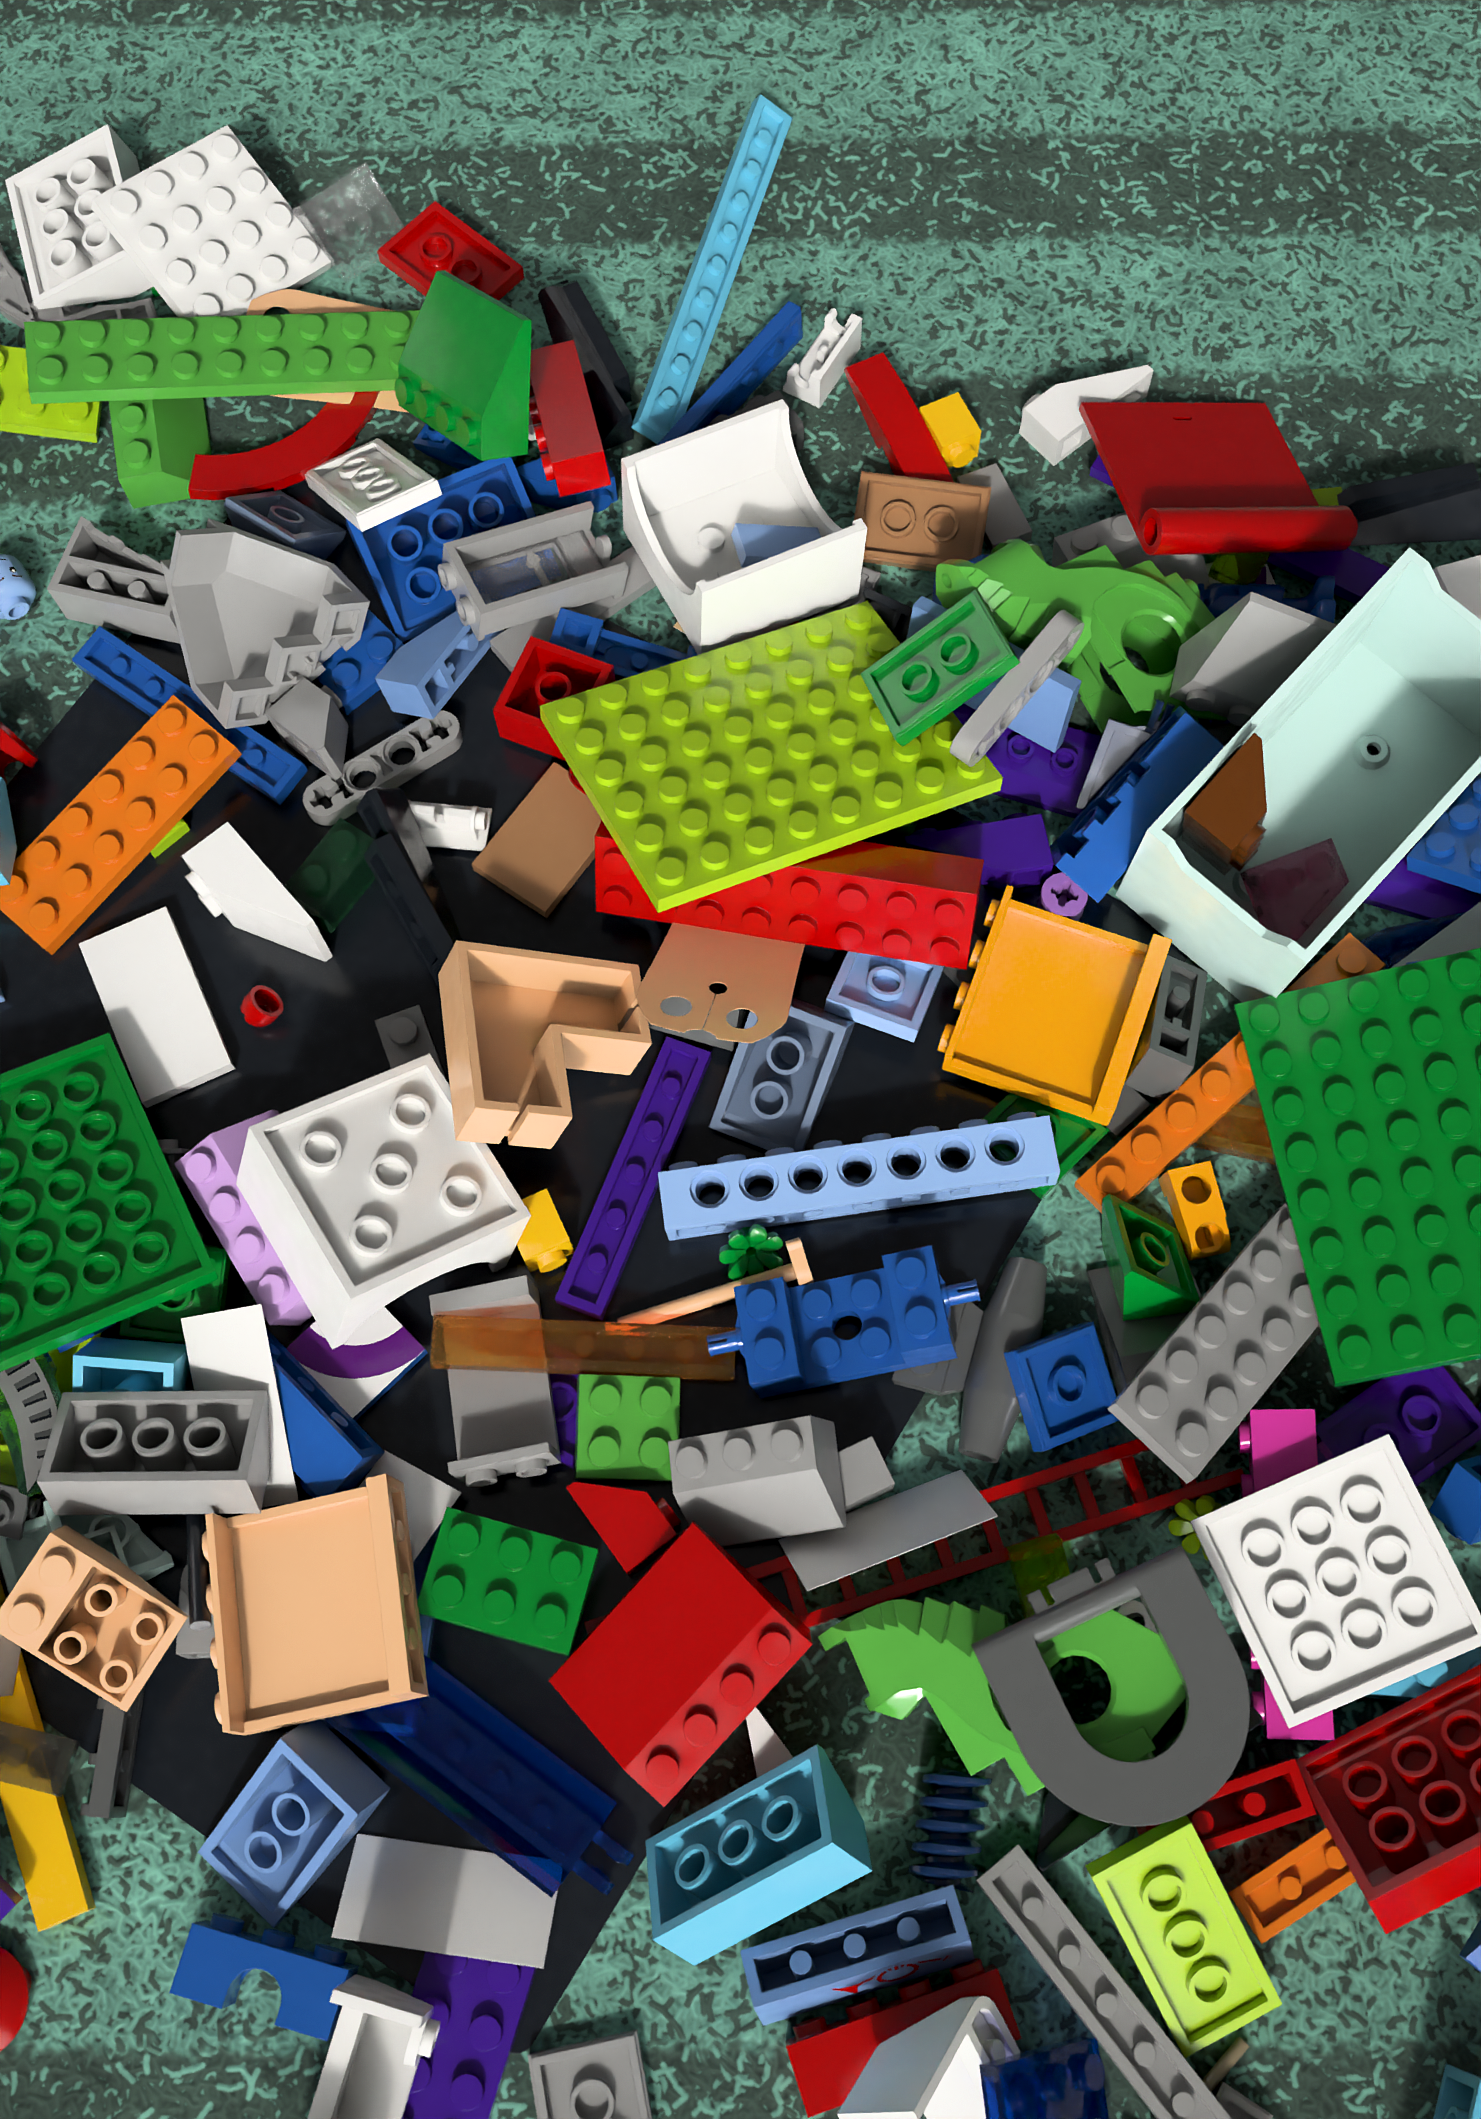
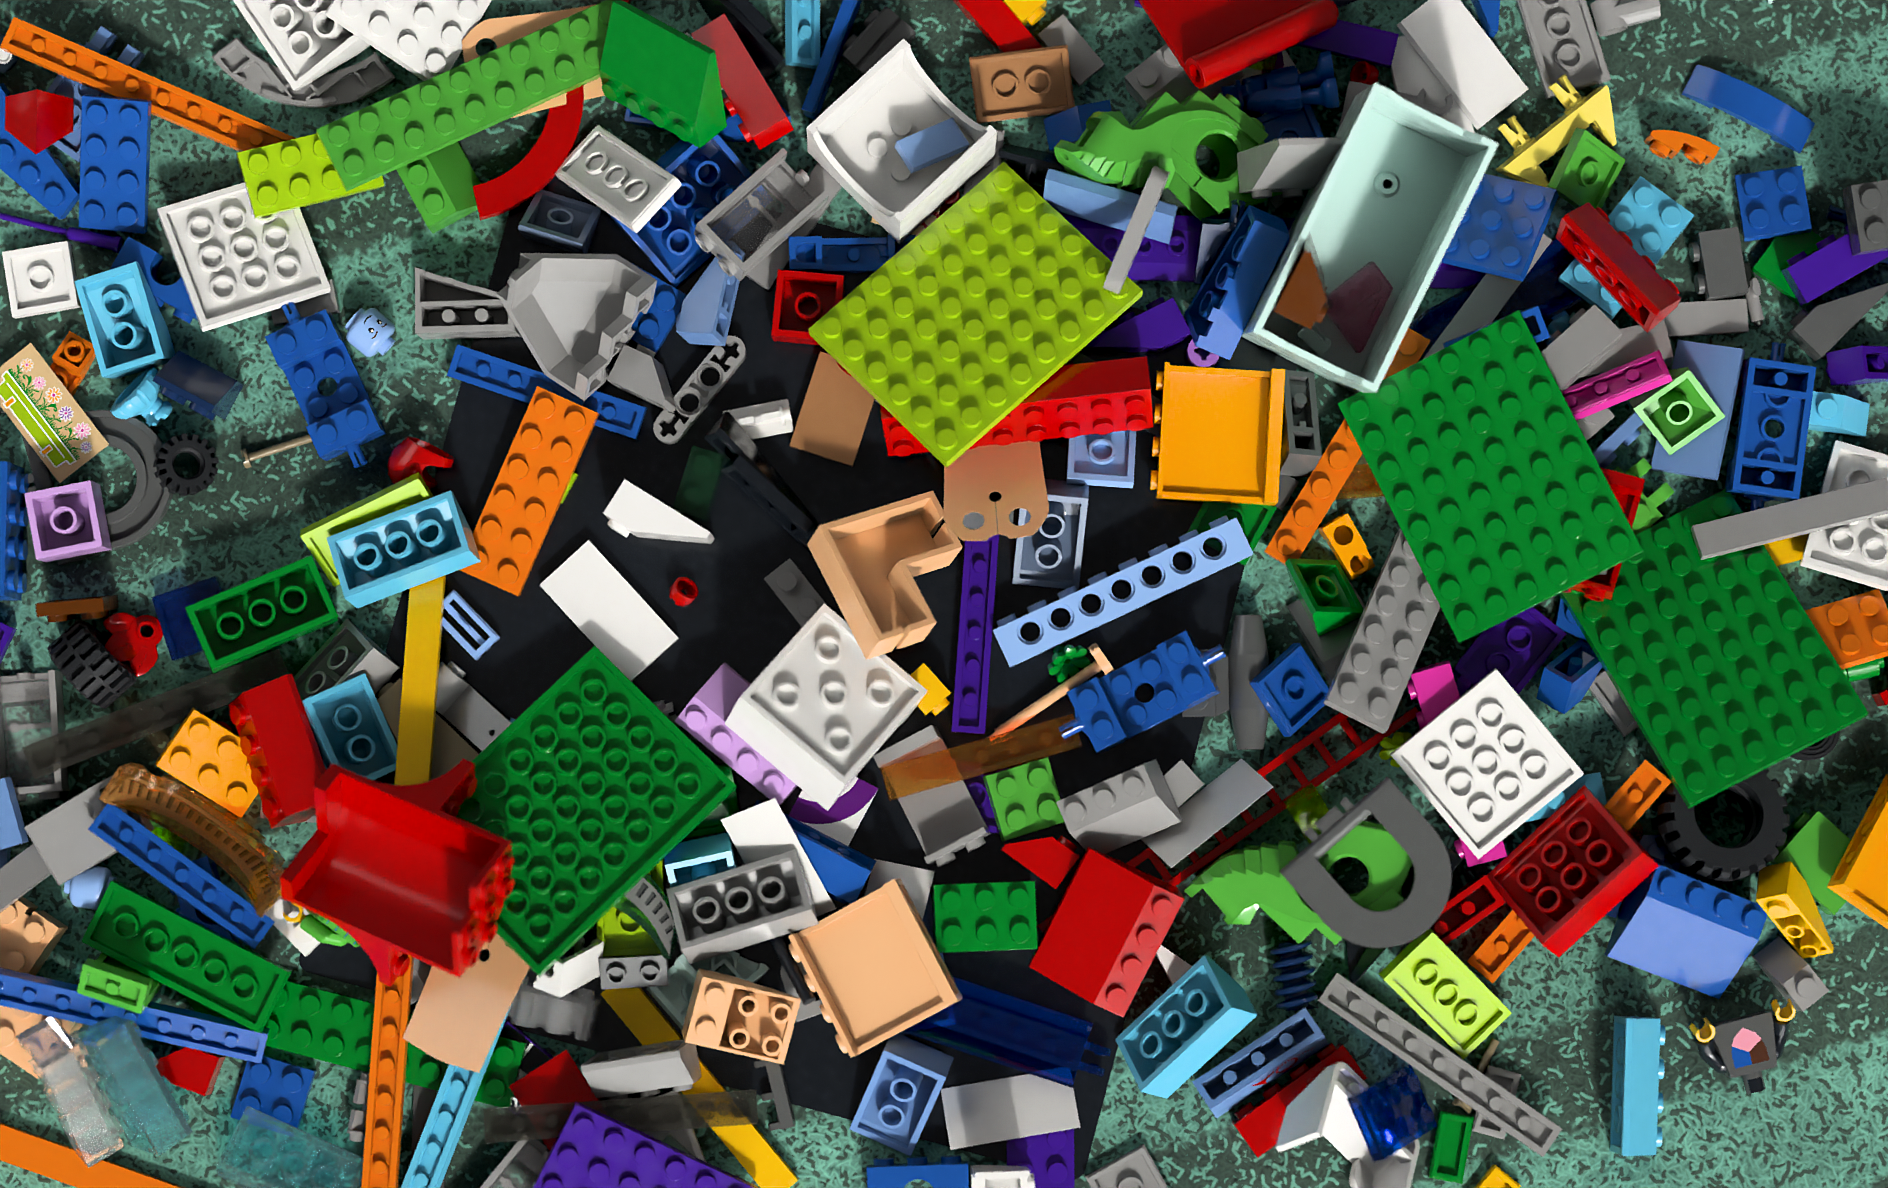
camera: 20 degrees left, 15 degrees up
green tile [860,590,1021,747] -> none

